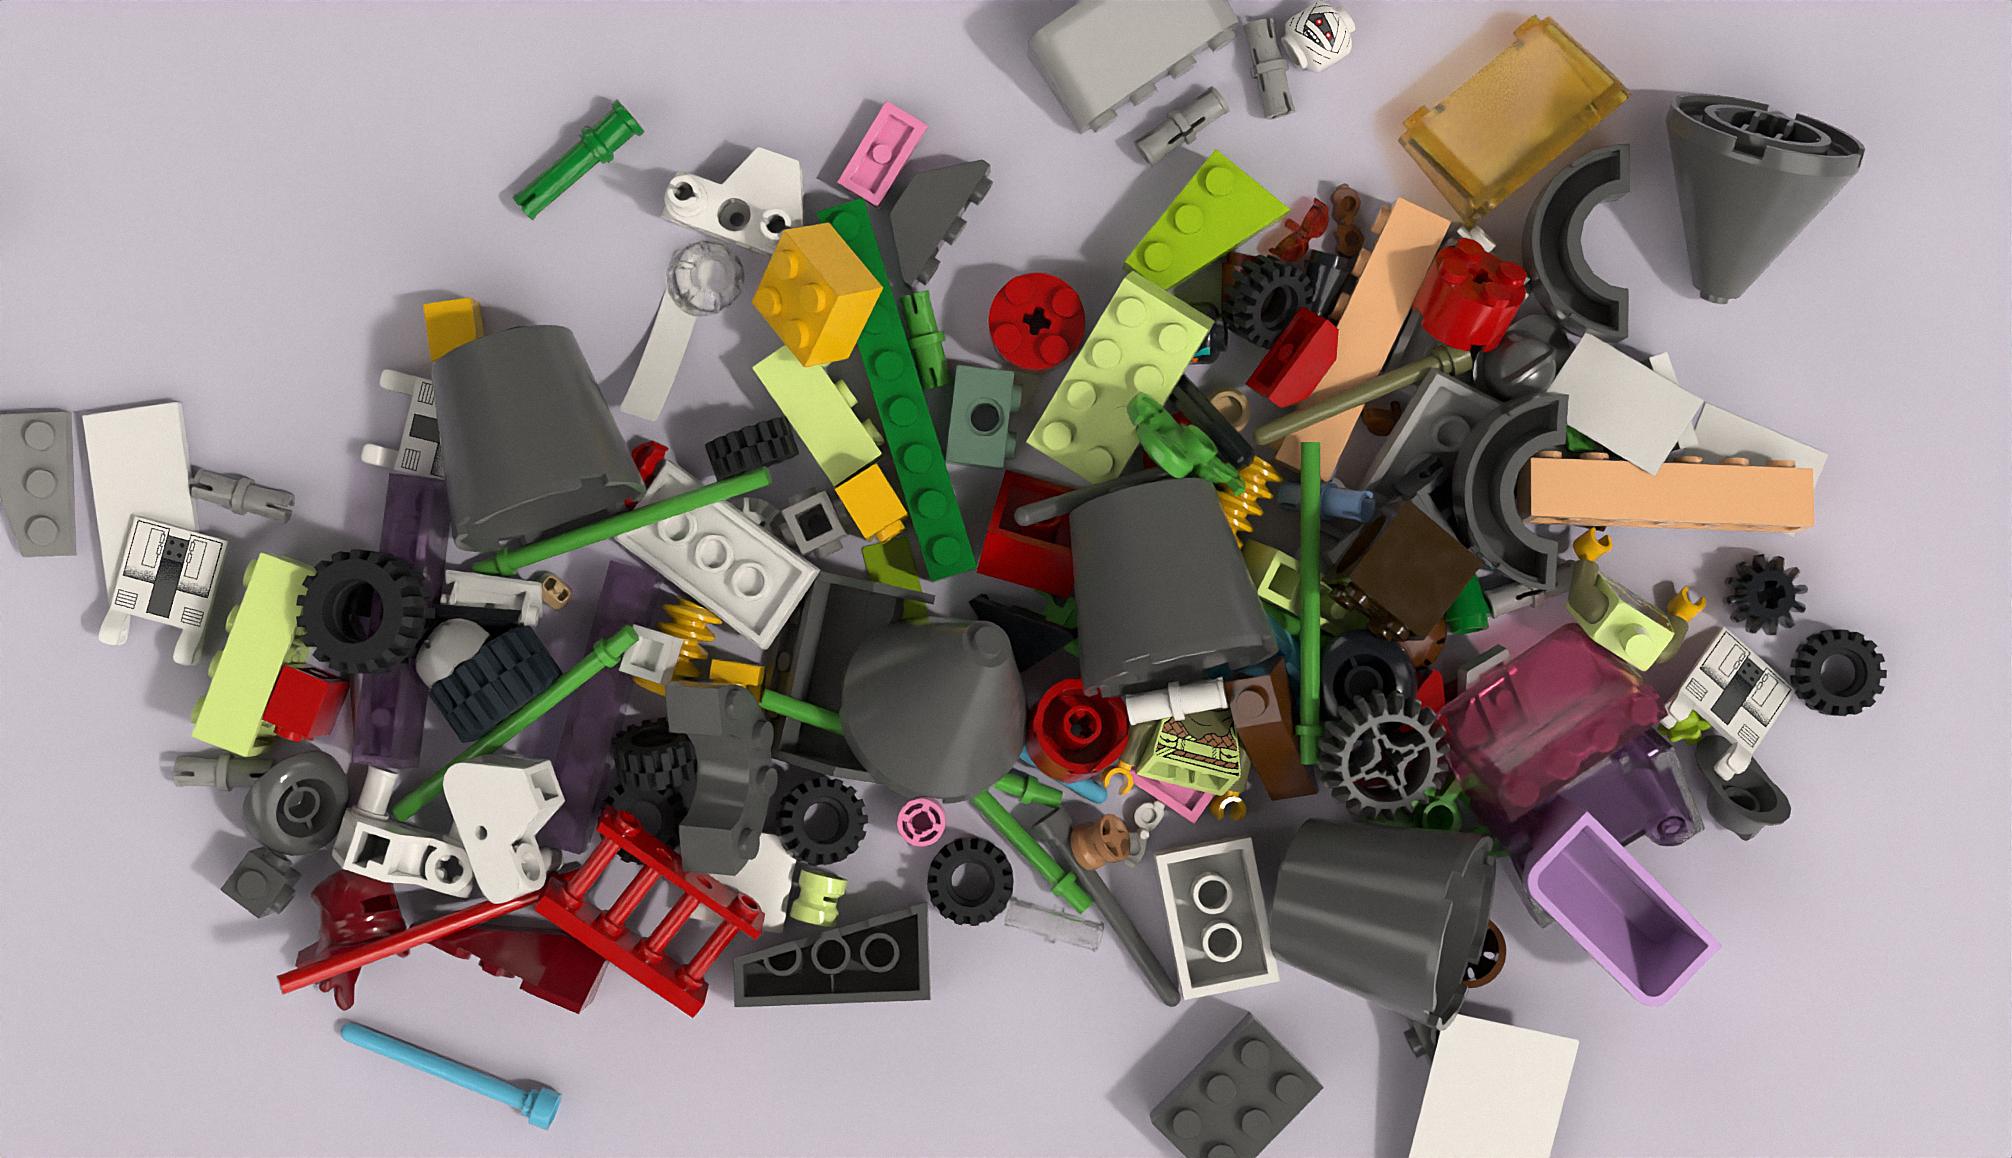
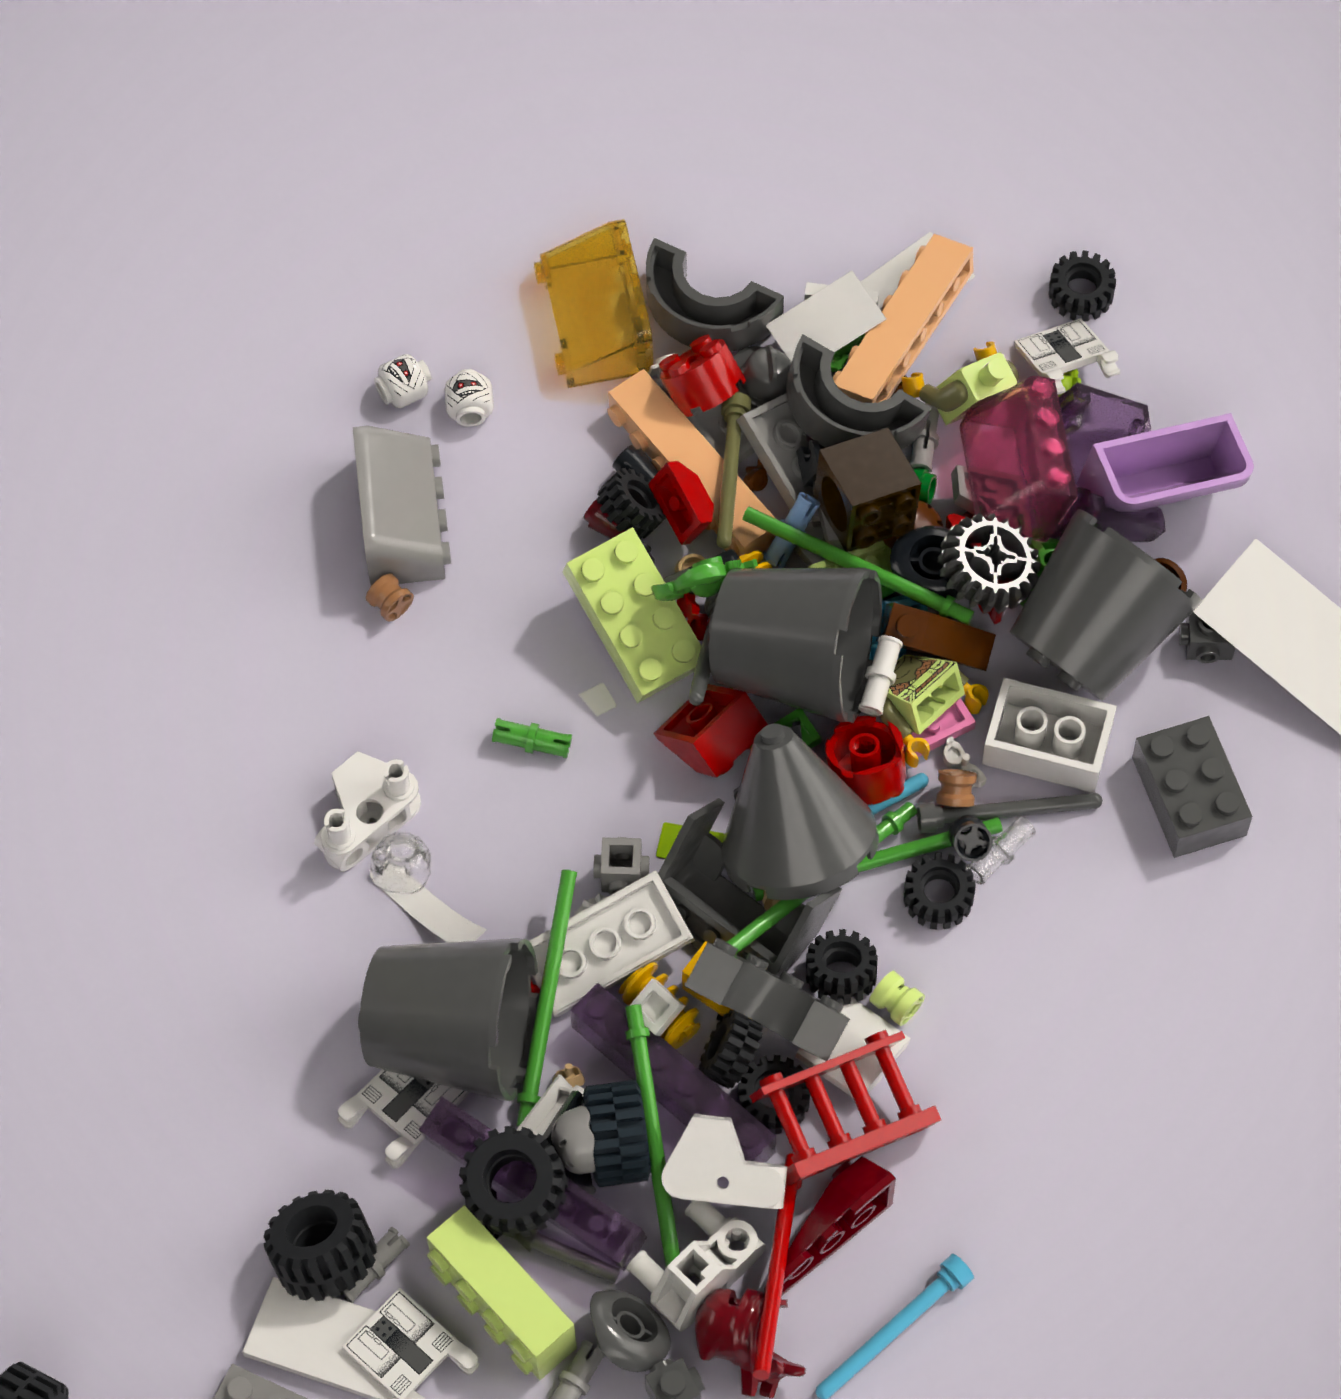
camera: 60 degrees left, 25 degrees down
red brick [262,664,350,743] -> none
yellow brick [423,297,484,363] -> none
green pin [512,99,645,220] -> none
black tyre [705,416,799,482] -> none
dark grey wedge [733,902,931,1007] -> none
yellow brick [751,222,883,368] -> none
yellowish green brick [752,345,885,488] -> none
green brick [817,198,978,583] -> none
yellow brick [835,464,910,545] -> none
bright pink plate [837,100,928,209] -> none
dark grey slope [889,159,993,291] -> none
bright pink wheel [897,796,946,847] -> none
sand green brick [946,365,1023,470] -> none
red brick [988,273,1085,375] -> none
lime wedge [1122,149,1291,292] -> none
light grey pin [1134,86,1229,167] -> none
light grey pin [1244,18,1295,120] -> none
clear red piece [1268,197,1329,262] -> none
reddish brown piece [1330,183,1365,259] -> none
dark grey cone [1666,94,1865,304] -> none
dark grey piece [1695,735,1791,841] -> none
black gear [1723,554,1808,635] -> none
none -> black tyre [264,1190,377,1301]
none -> medium nougat wheel [365,573,414,622]
none -> black wheel [948,815,993,862]

